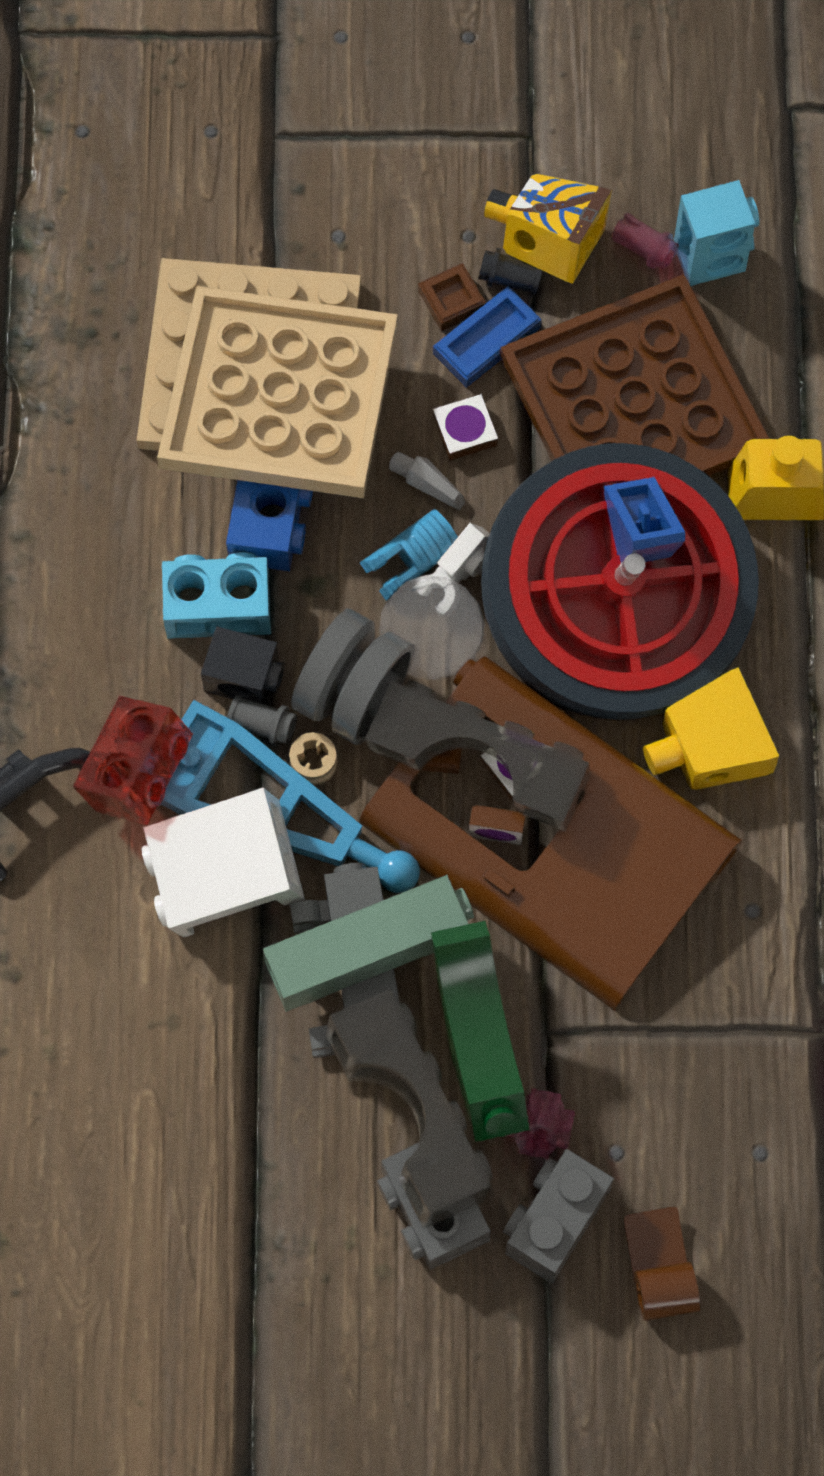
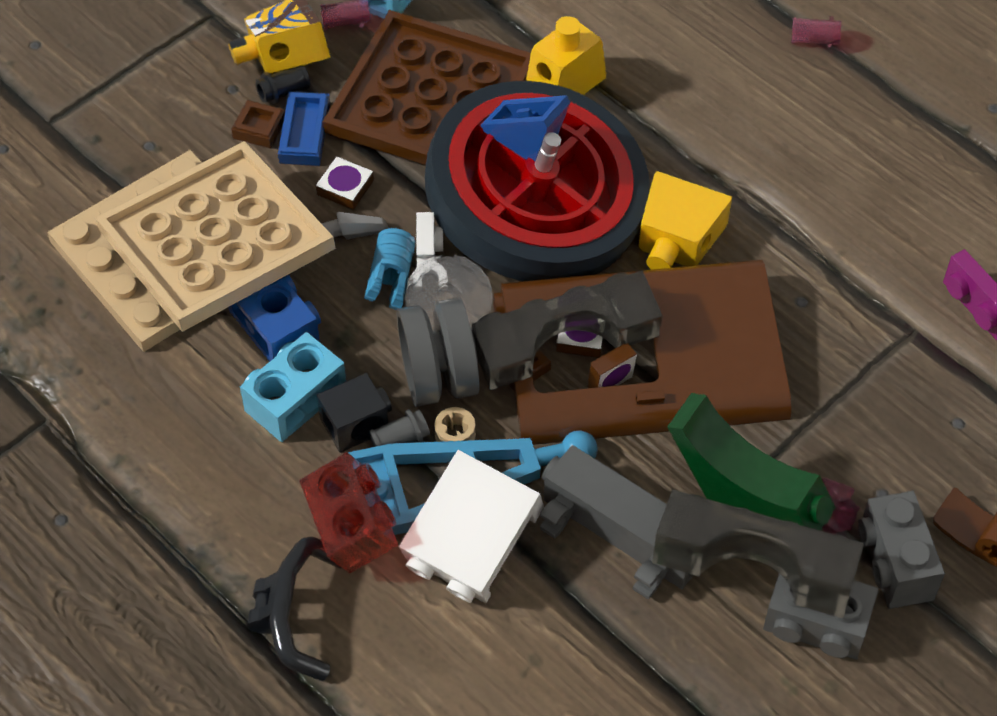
camera: 45 degrees left, 15 degrees down
sand green brick [263,875,474,1012] -> none

